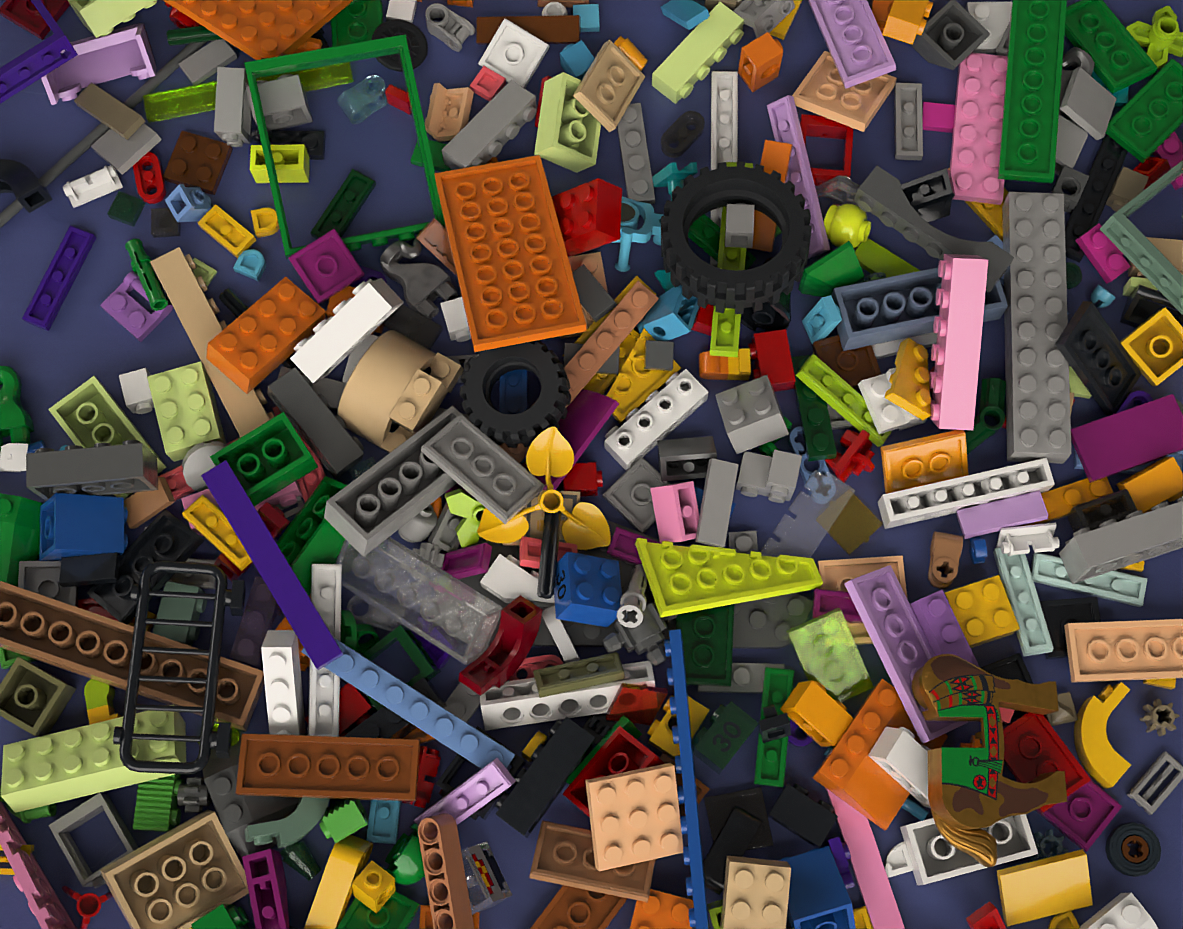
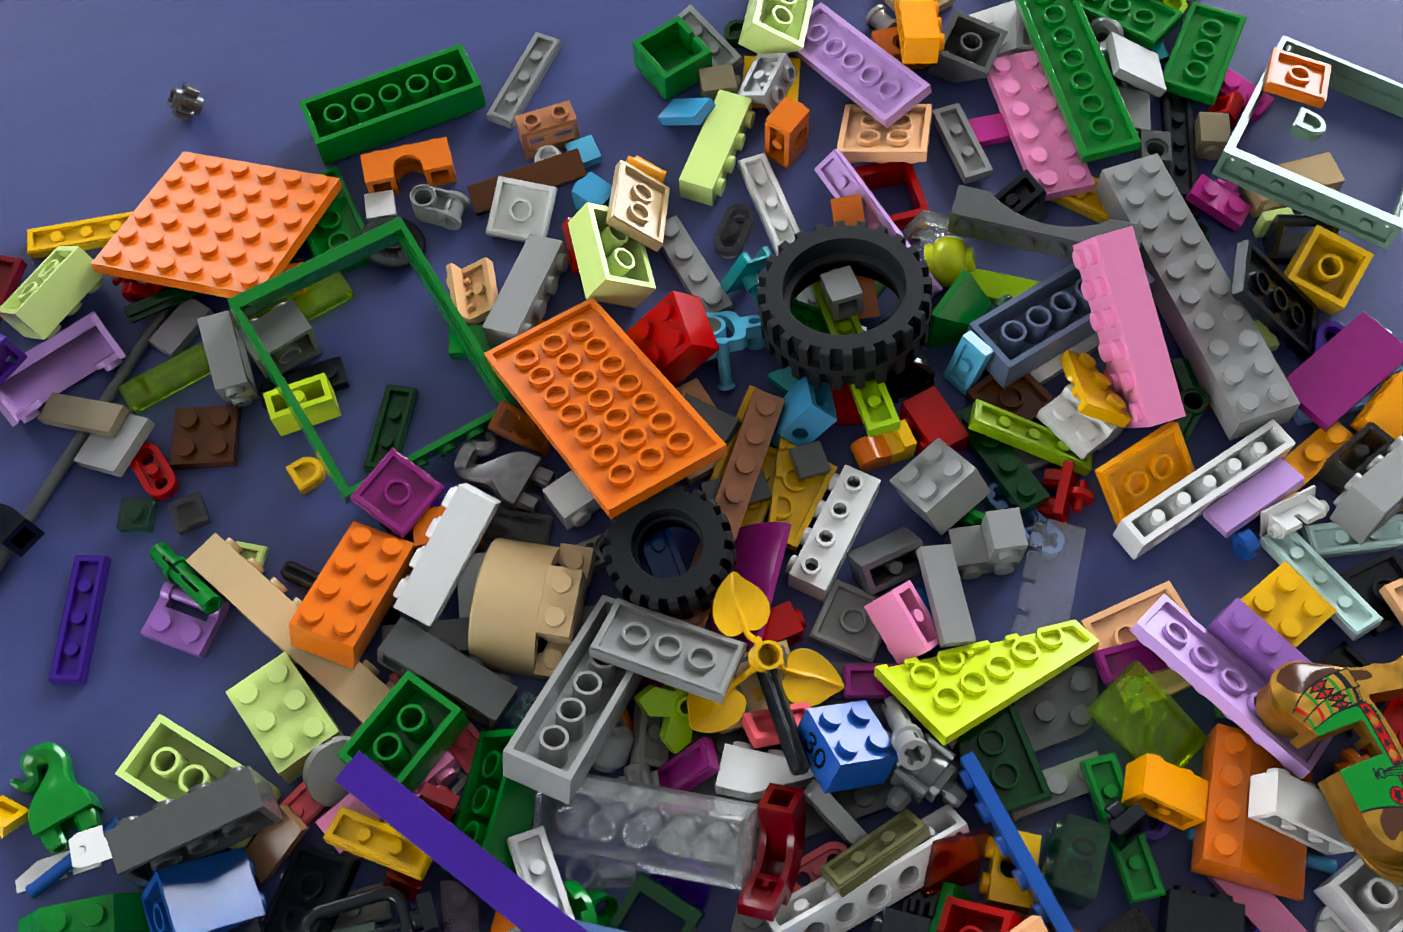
camera: 20 degrees left, 10 degrees down
white hinge [63,165,123,208] -> none
white brick [119,368,154,414] -> none
medium blue brick [165,184,212,222] -> none
yellow plate [198,204,256,259] -> none
medium azure tile [233,249,266,281] -> none
clear light blue piece [337,75,388,124] -> none
red tile [385,84,412,115] -> none
coral plate [470,66,506,102] -> none
light grey plate [728,531,758,554] -> none
clear yellow piece [815,489,883,555] -> none
medium nougat piece [928,531,963,589] -> none
medium azure hinge [1091,284,1116,308] -> none

